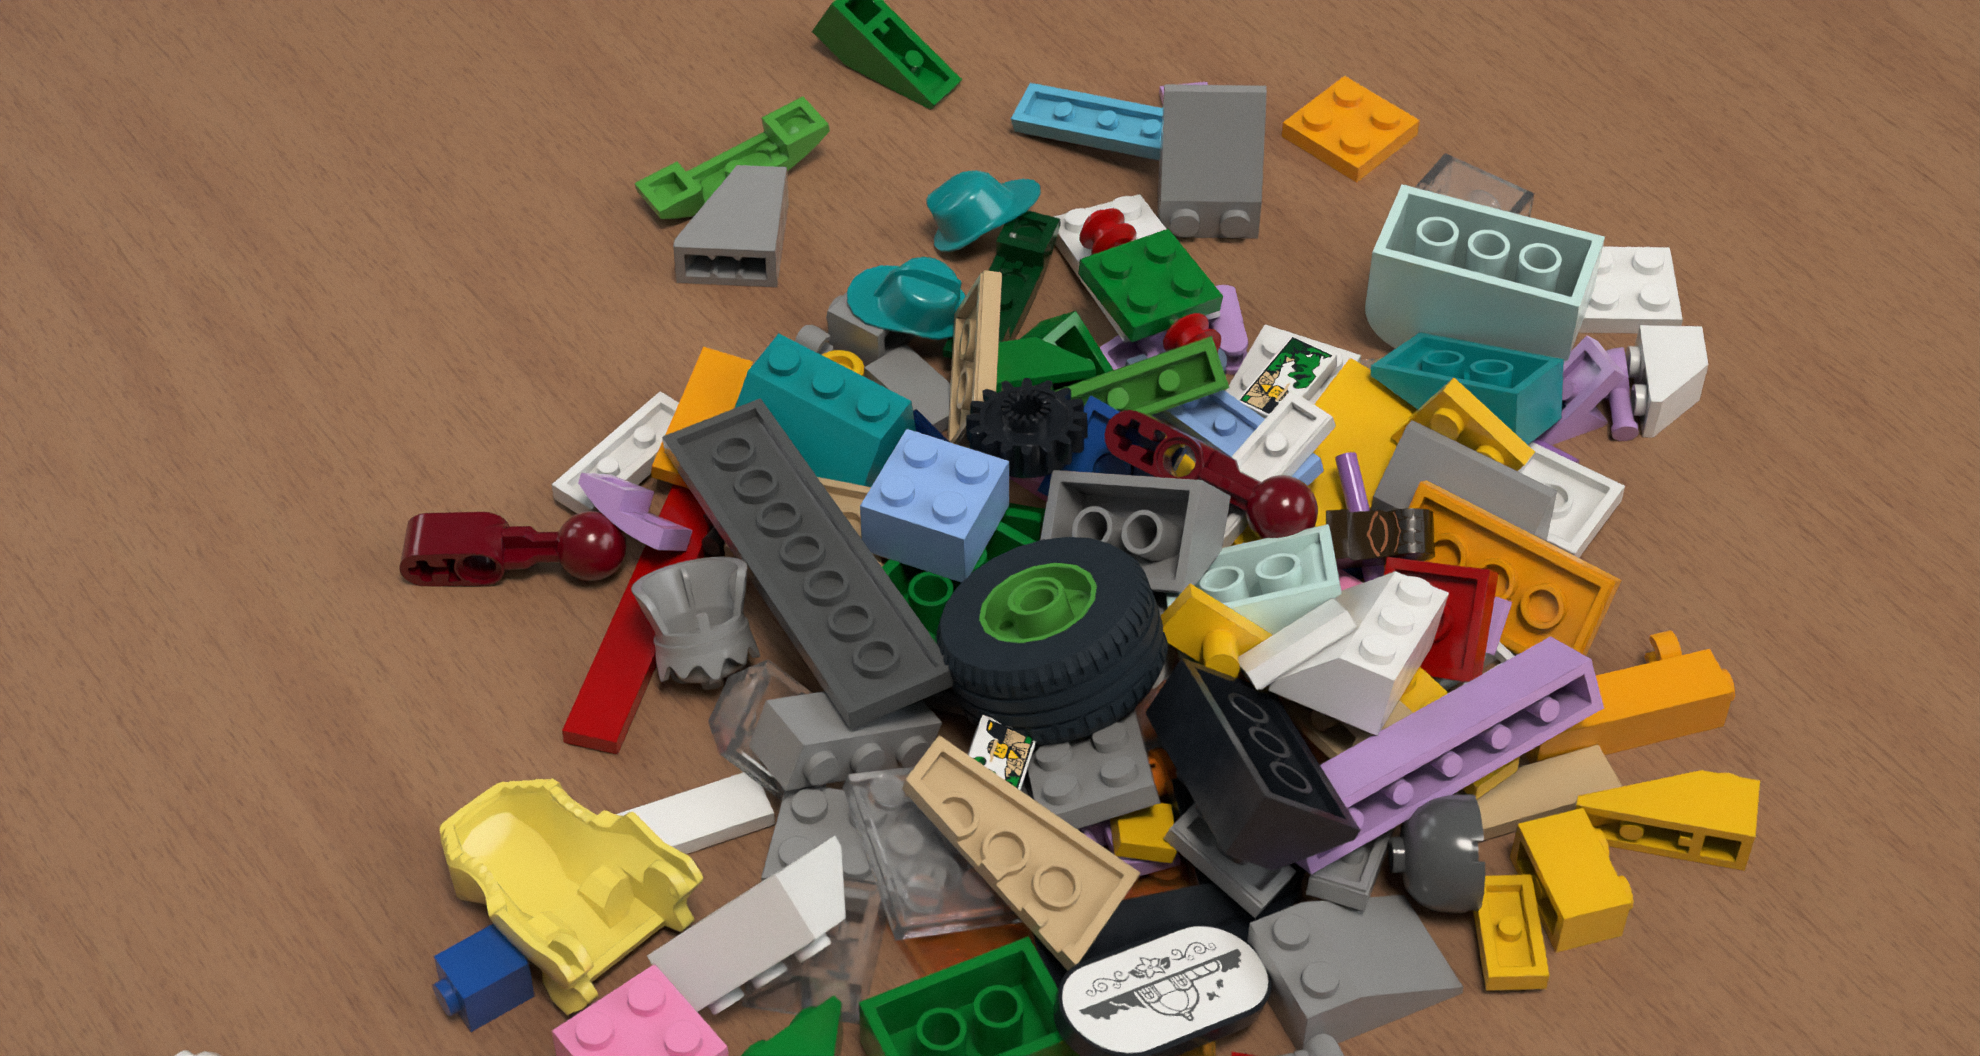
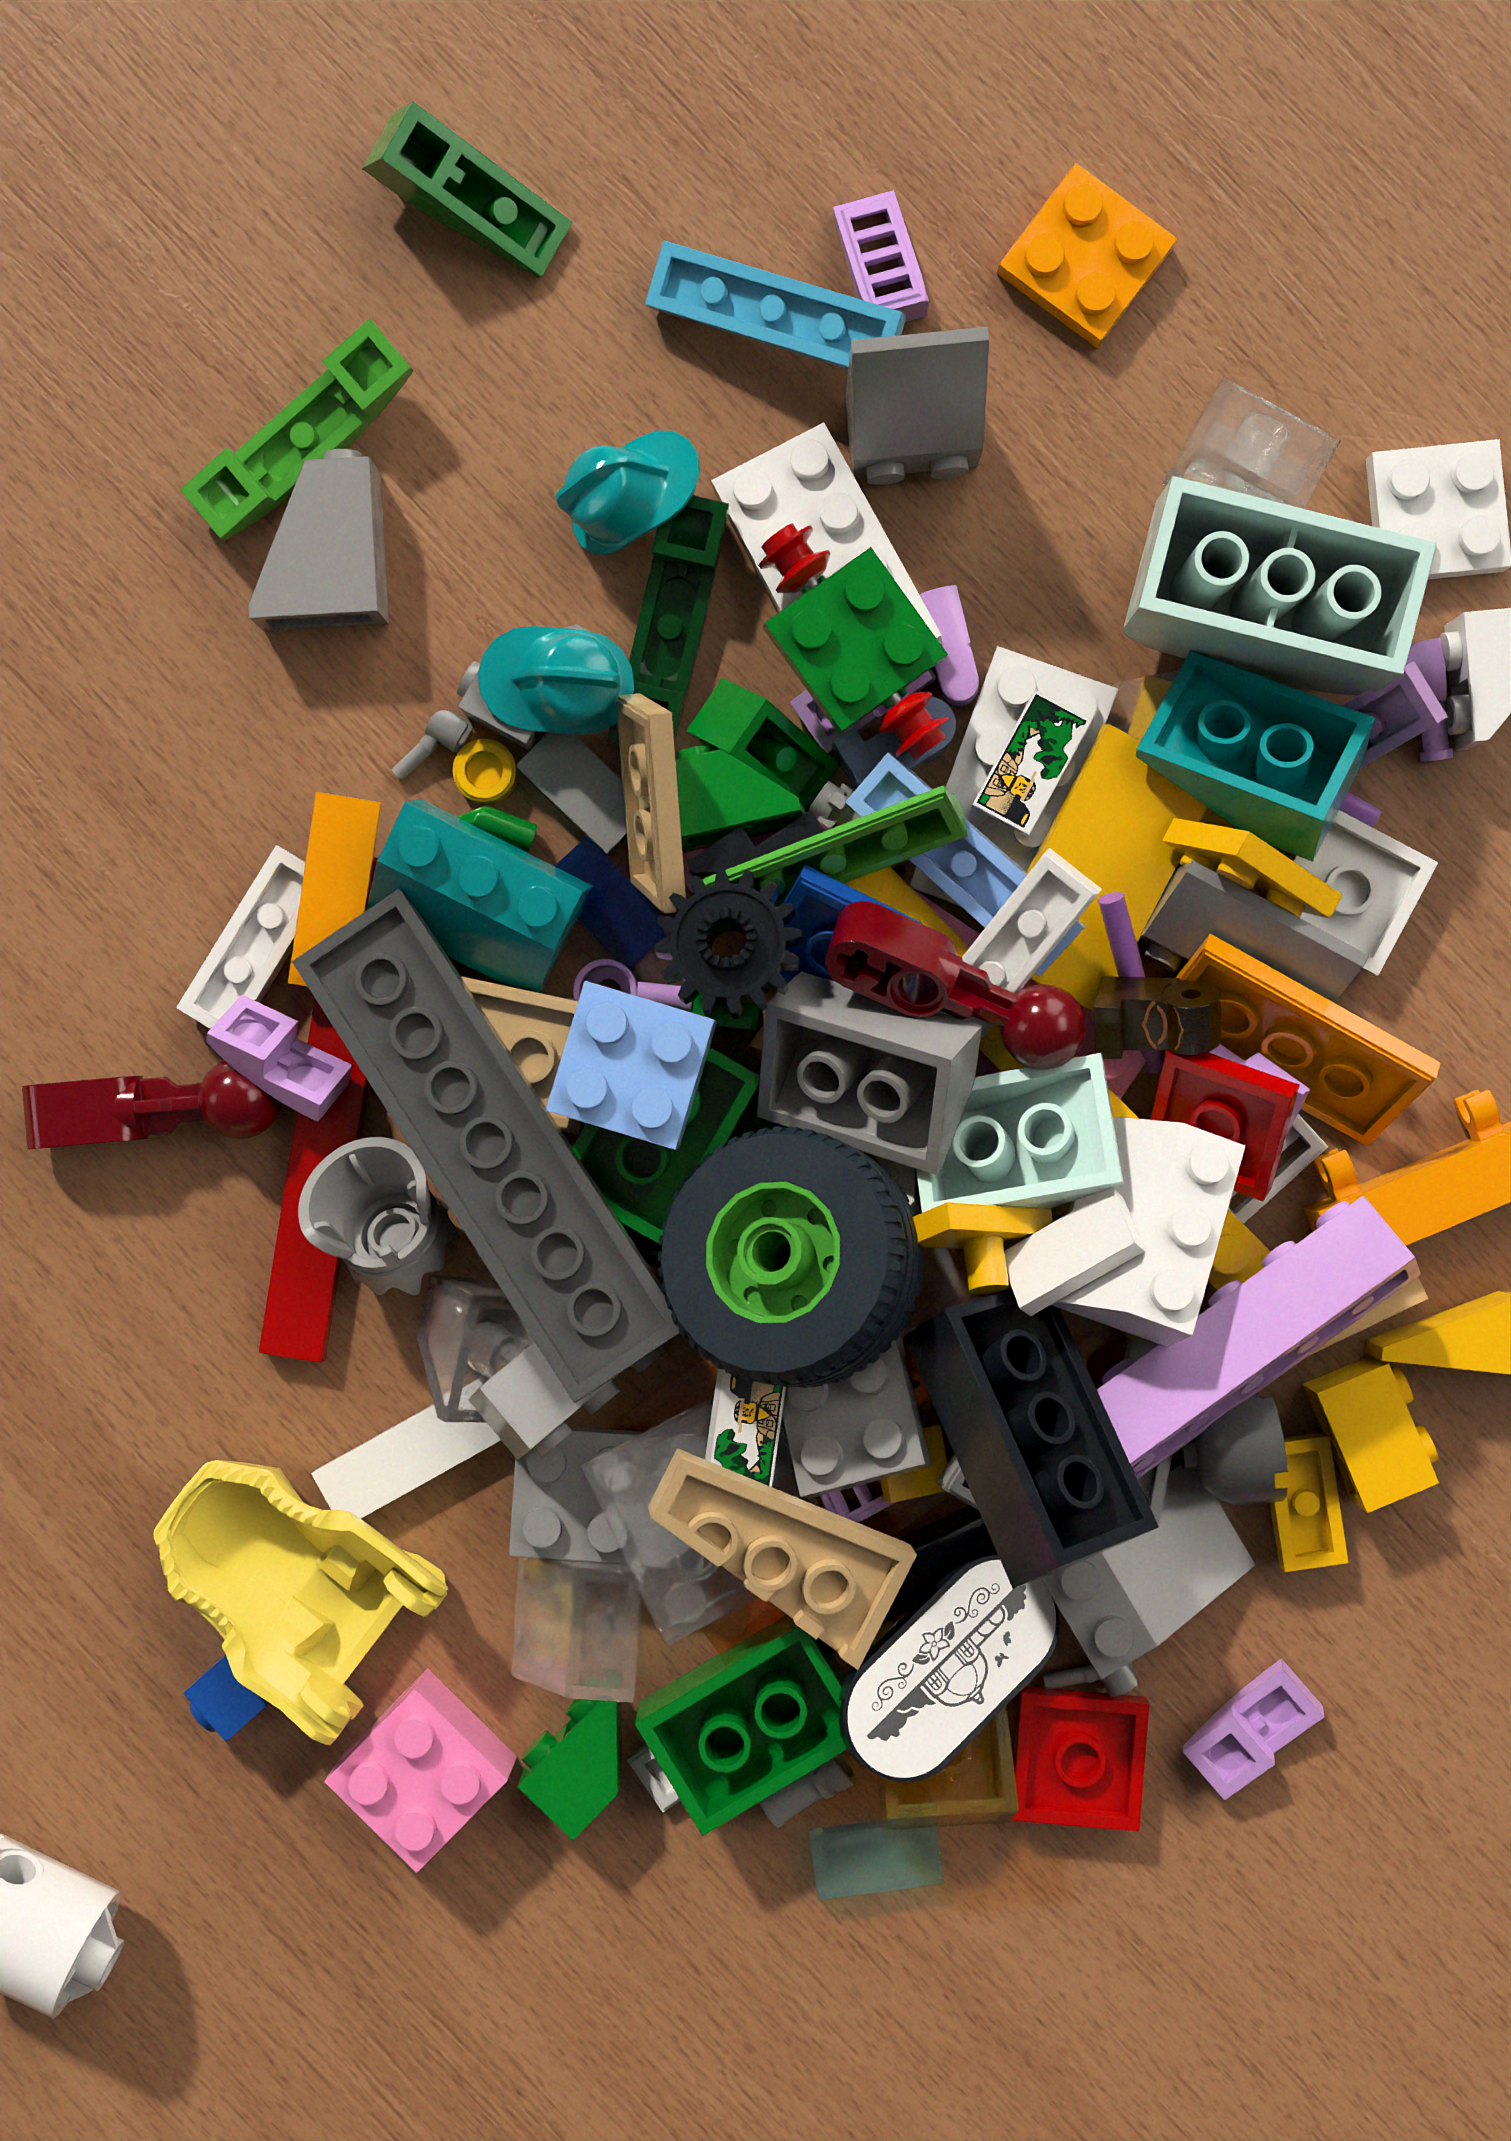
camera: 10 degrees left, 40 degrees up
white slope [647,836,846,1015] -> none

